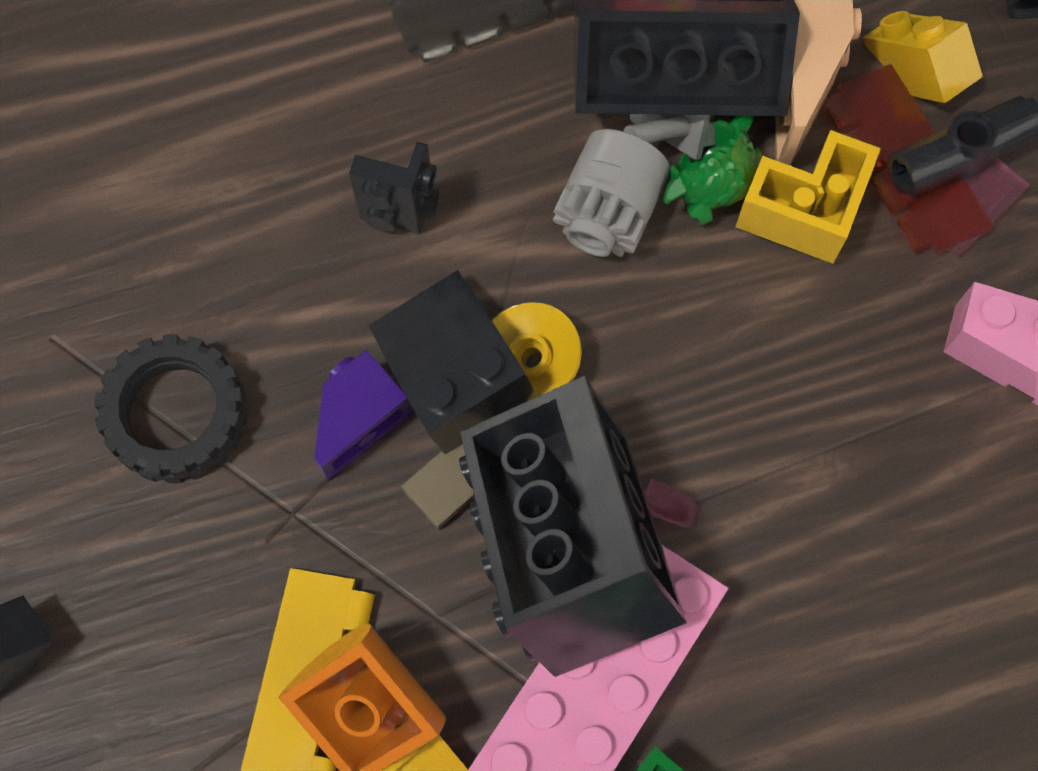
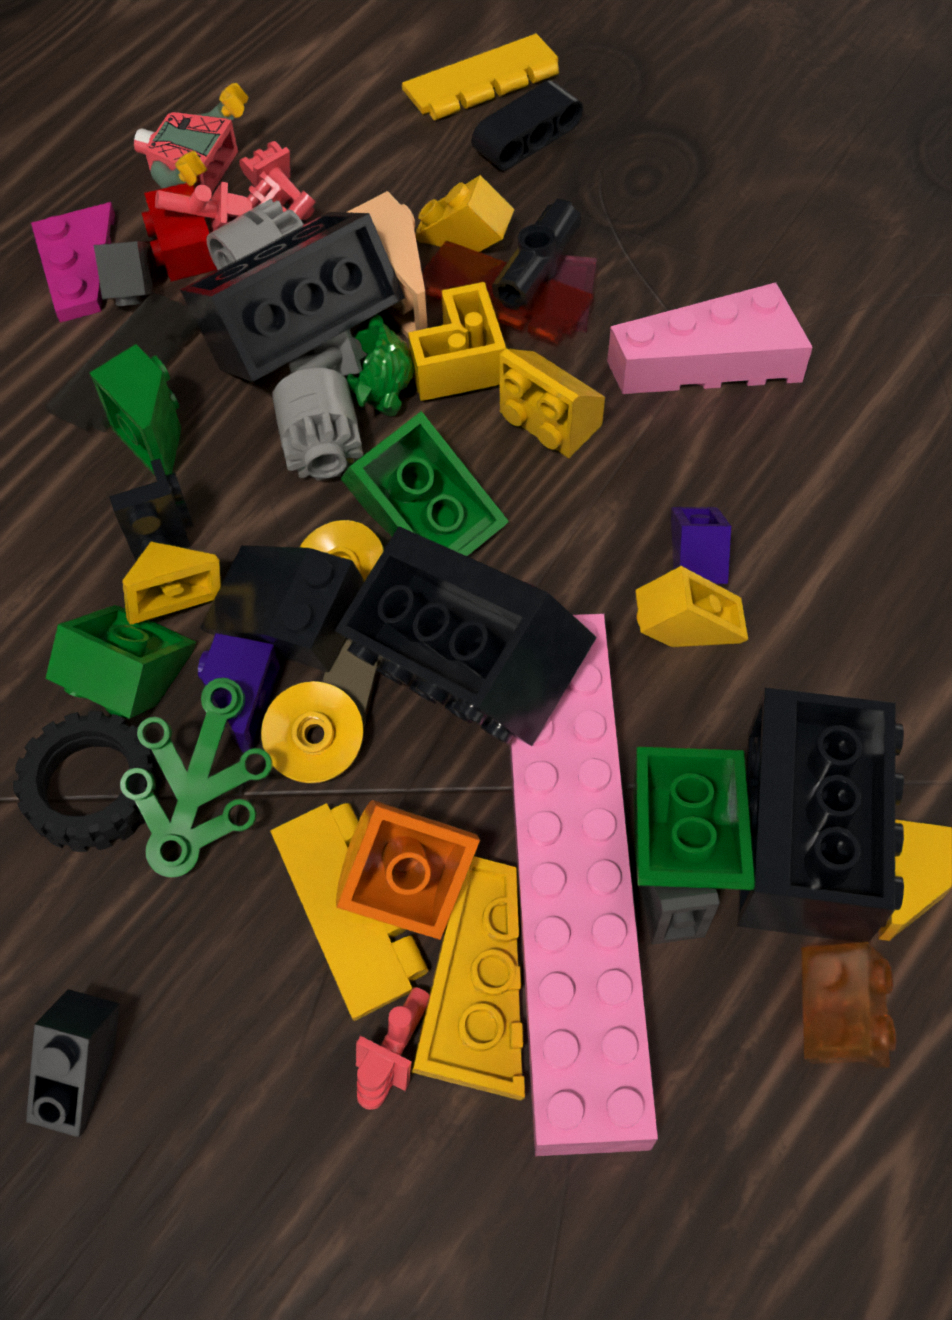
camera: 35 degrees left, 10 degrees down
none -> green slope [45,605,196,719]
none -> green slope [90,344,182,476]
none -> green plant [120,678,273,877]
none -> yellow slope [122,542,221,625]
none -> yellow dish [261,681,364,784]
none -> green slope [341,411,509,556]
none -> yellow slope [500,349,605,458]
none -> yellow slope [635,566,748,647]
none -> dark purple slope [671,507,731,584]

